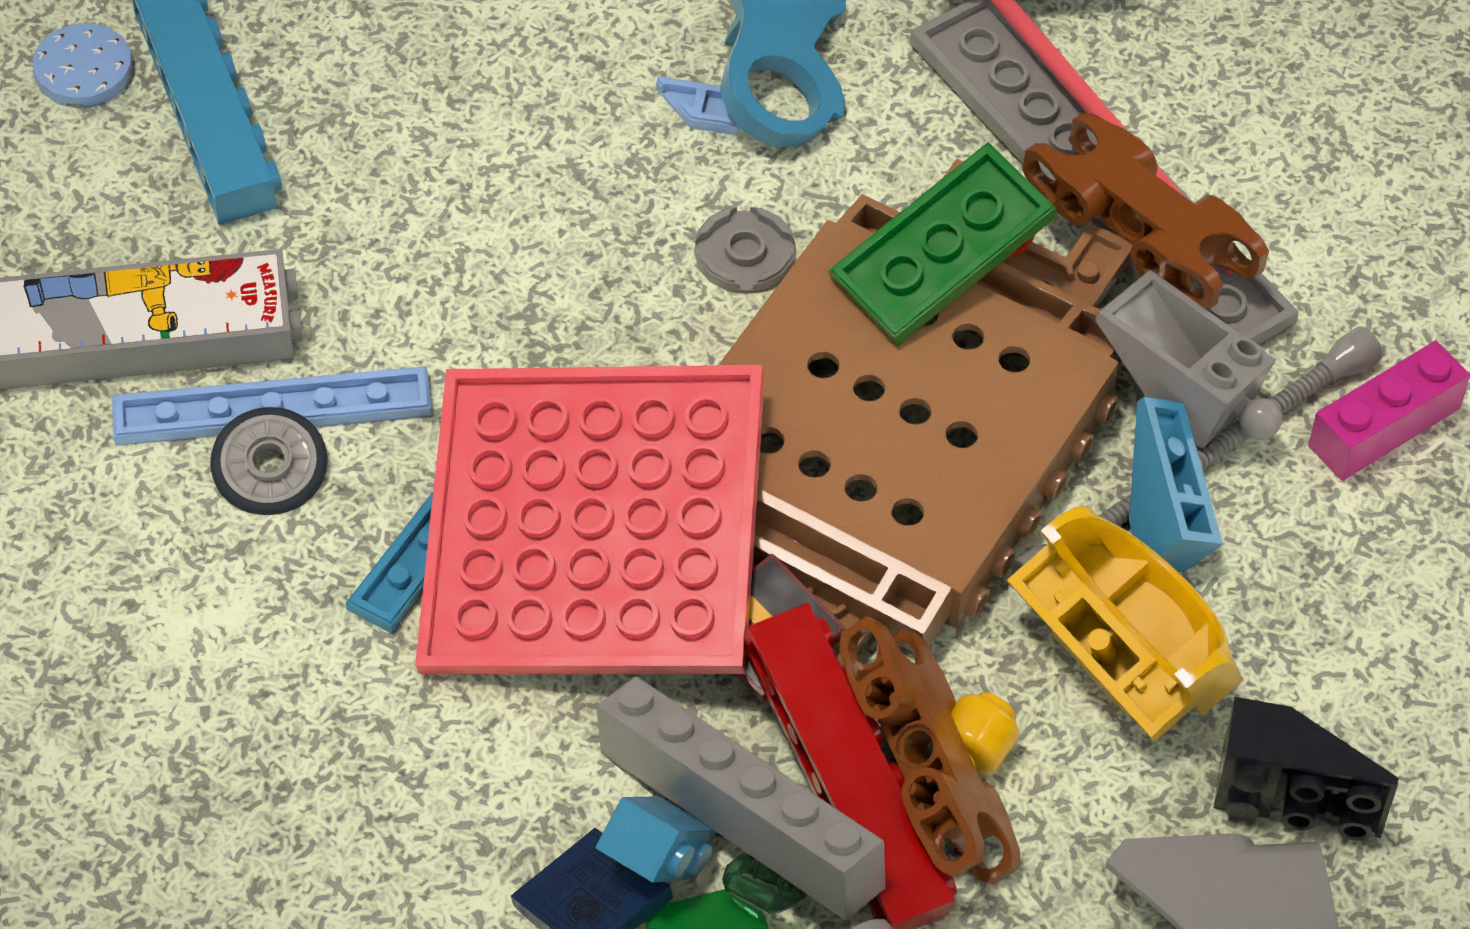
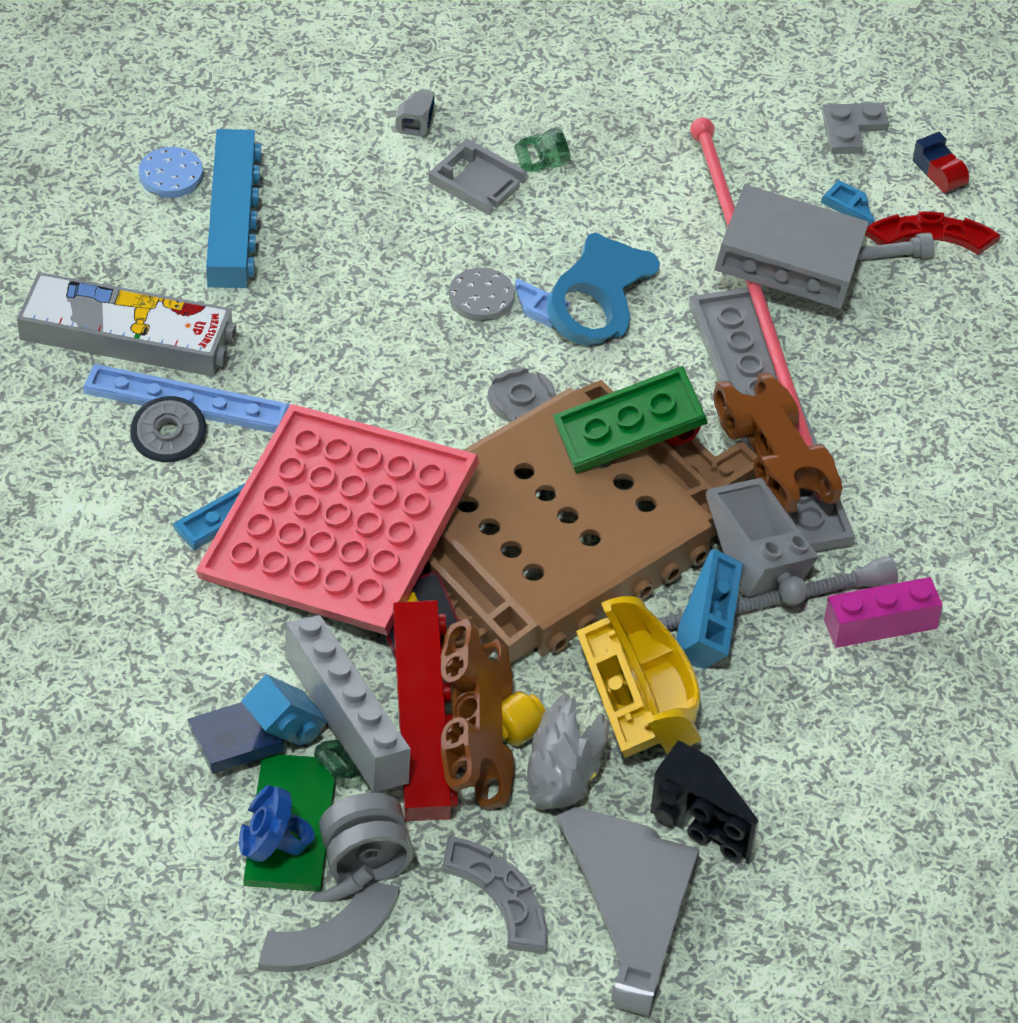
camera: 20 degrees right, 5 degrees down
none -> light grey tile [449,268,514,321]
none -> light grey head [526,693,610,809]

